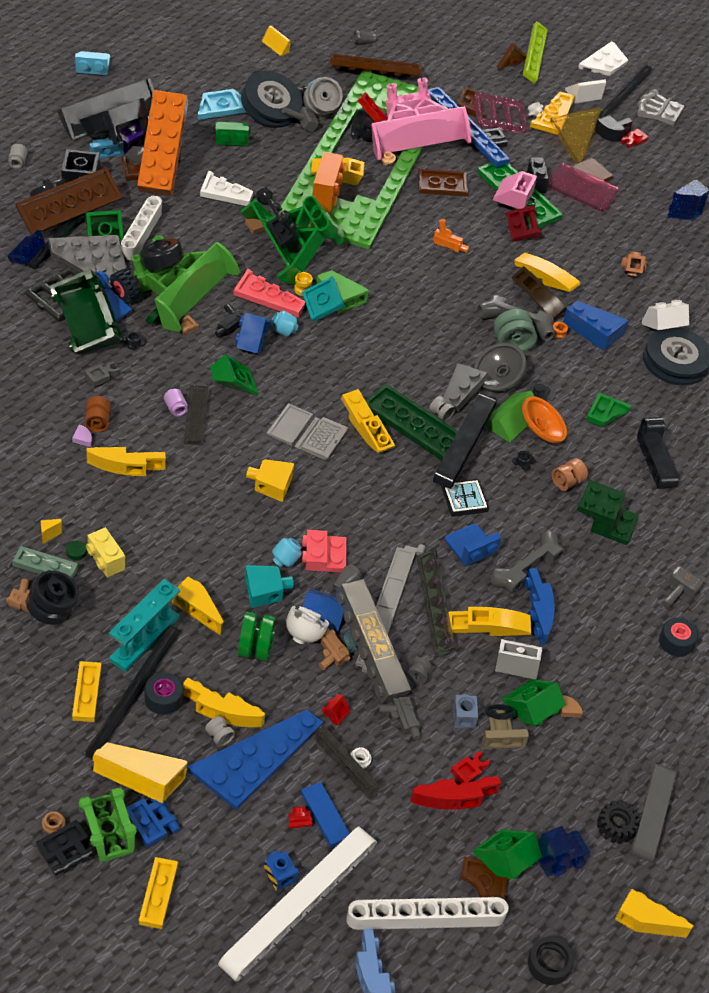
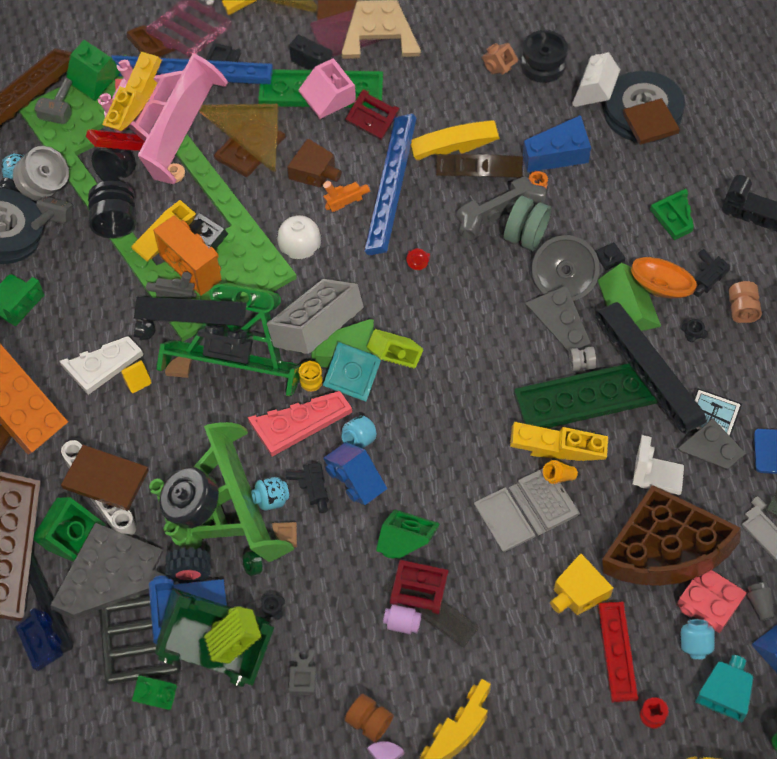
camera: 45 degrees left, 10 degrees up
none -> dark grey piece [35,78,72,124]
none -> reddish brown tile [61,445,149,511]
none -> green slope [66,40,120,101]
none -> black wheel [88,181,136,239]
none -> yellow slope [102,52,162,131]
none -> yellow slope [121,360,152,393]
none -> green bracket [132,676,177,710]
none -> black tile [134,297,247,326]
none -> dark grey piece [146,272,197,299]
none -> black plate [189,213,228,249]
none -> clear yellow tile [199,104,279,172]
none -> lime brick [204,607,261,663]
none -> medium azure head [251,477,289,510]
none -> light grey brick [267,279,364,354]
none -> white cylinder [277,215,321,259]
none -> reddish brown torso [287,138,342,187]
none -> tan wing [342,0,420,59]
none -> blue tile [365,114,417,255]
none -> lime brick [367,329,423,369]
none -> dark red plate [390,560,449,614]
none -> red plate [407,248,430,270]
none -> black wheel [521,30,568,83]
none -> light orange cone [543,460,578,484]
none -> red tile [598,602,638,702]
none -> reddish brown brick [602,485,741,586]
none -> reddish brown tile [623,98,680,145]
none -> white bracket [633,435,684,495]
none -> red wheel [640,698,669,729]
none -> dark grey wing [678,419,746,470]
none -> black piece [693,249,730,297]

